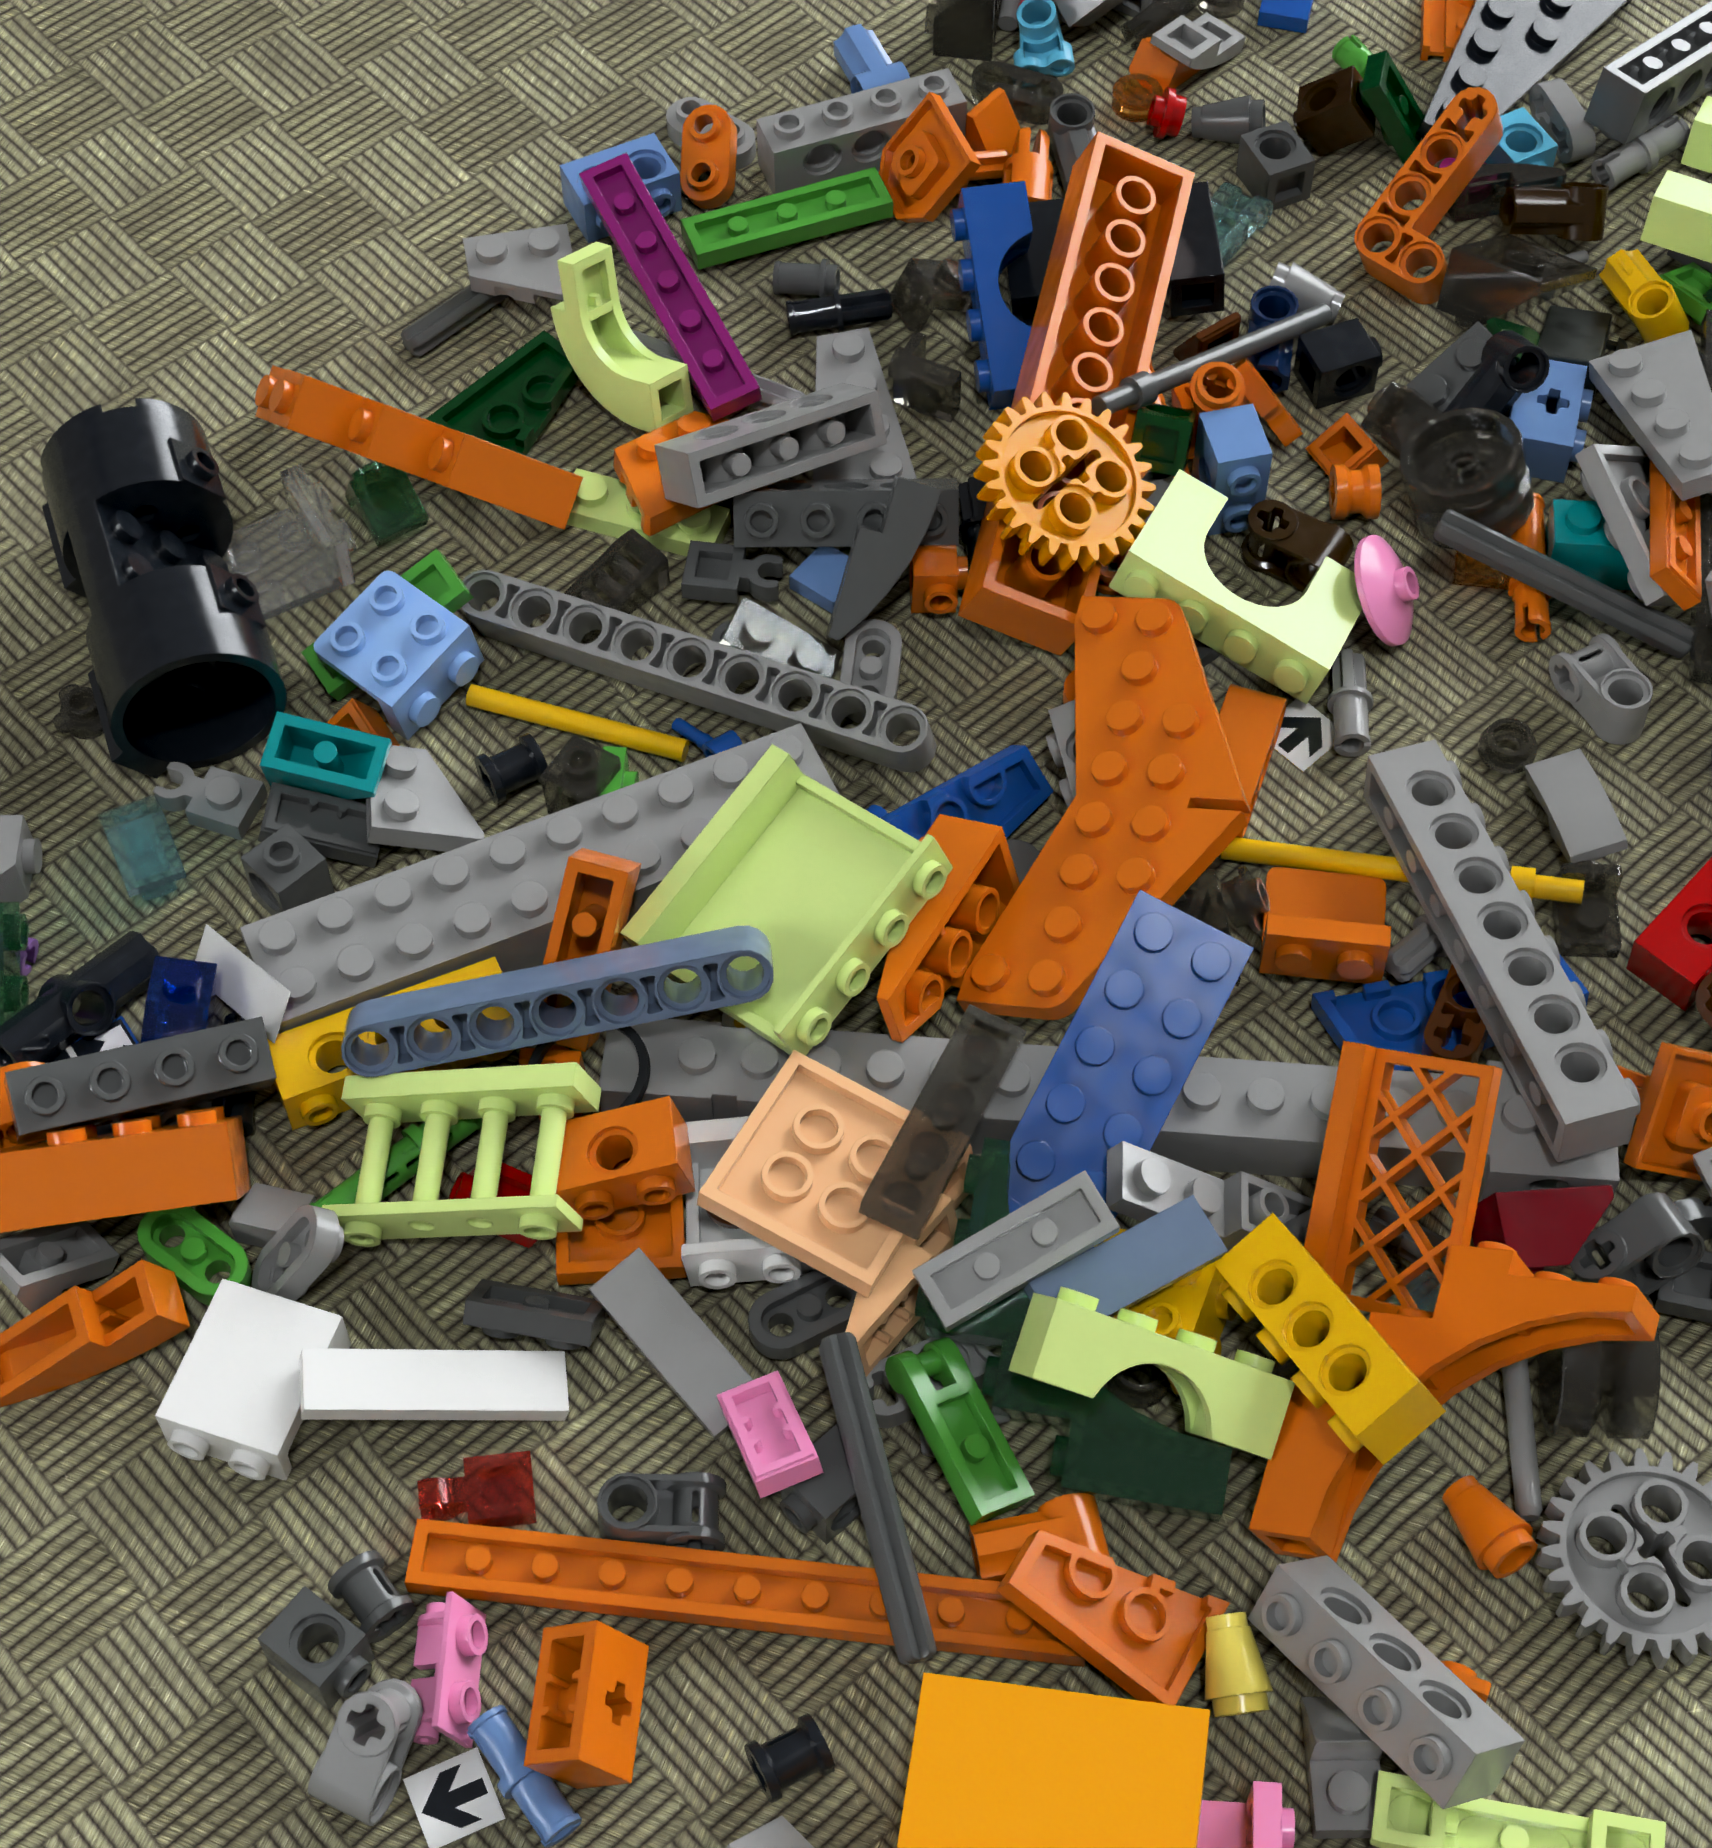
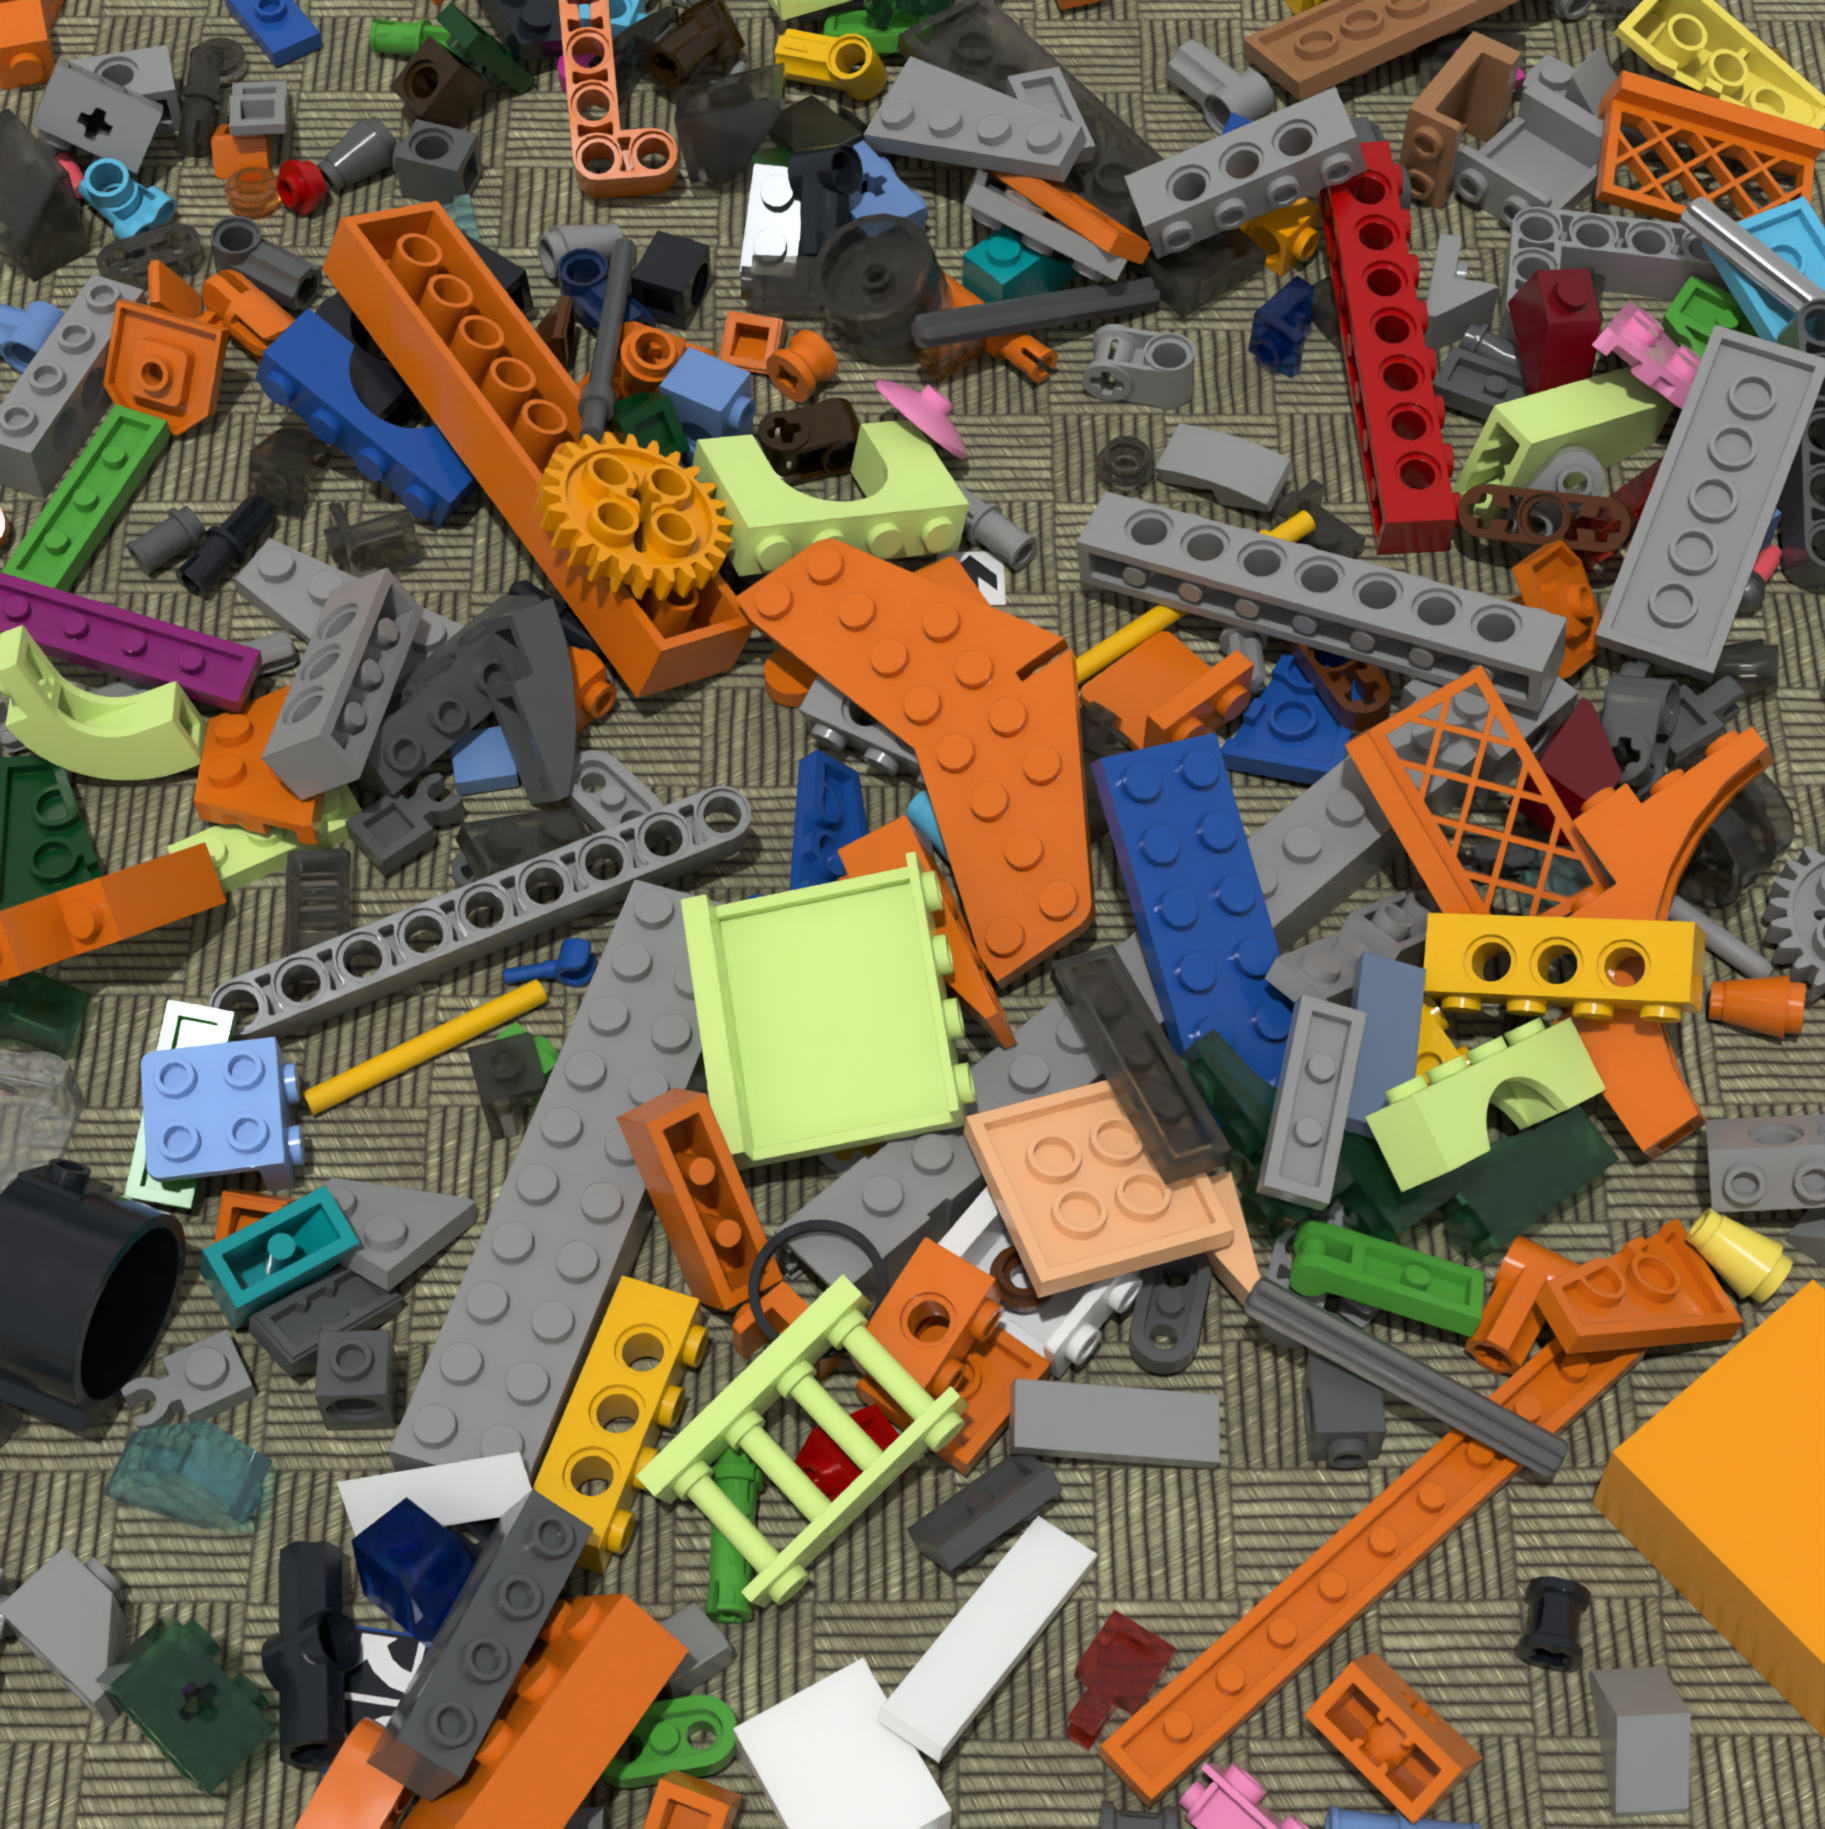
camera: 50 degrees left, 0 degrees up
light grey plate [252,1204,344,1301] -> none
sand blue beam [341,926,773,1077] -> none
black bush [474,733,551,805] -> none
dark grey piece [597,1472,727,1552] -> none
bright pink plate [716,1370,824,1499] -> none

